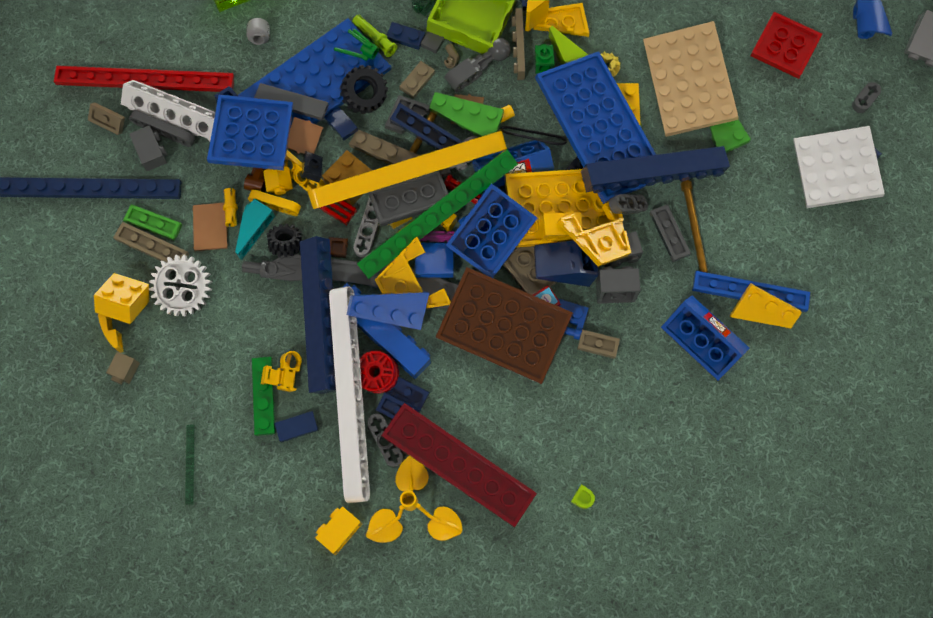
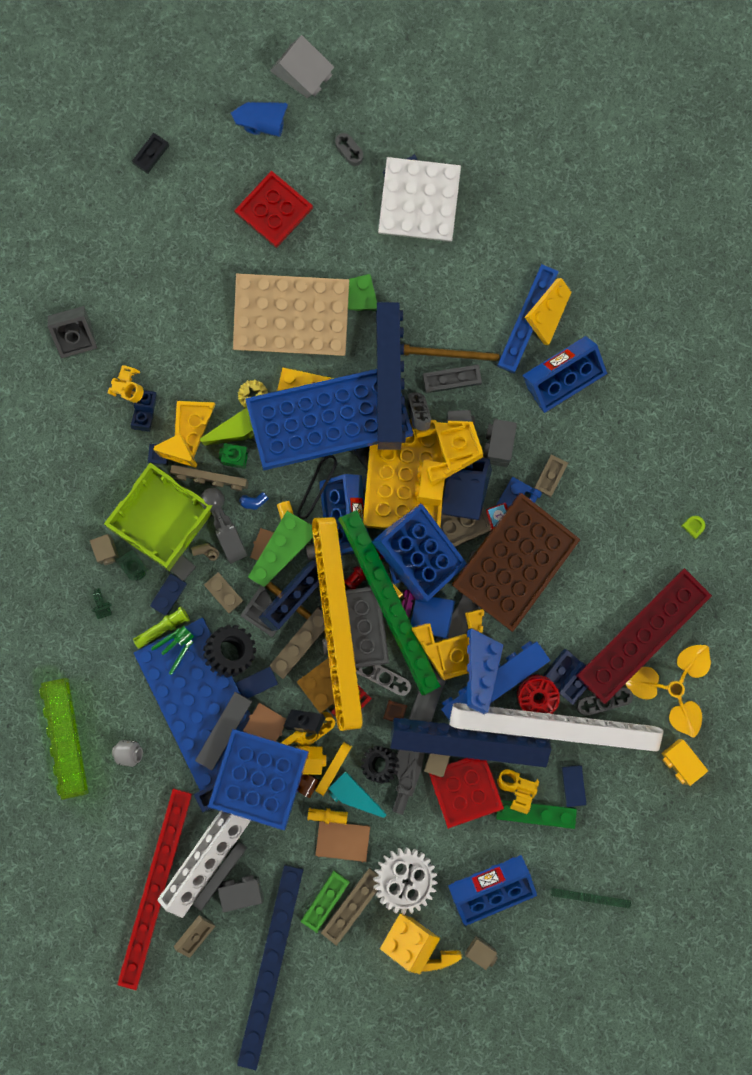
camera: 75 degrees left, 10 degrees up
none -> blue arm [239,492,269,510]
none -> dark tan panel [424,753,450,777]
none -> red plate [429,758,504,829]
none -> blue slope [448,855,537,926]

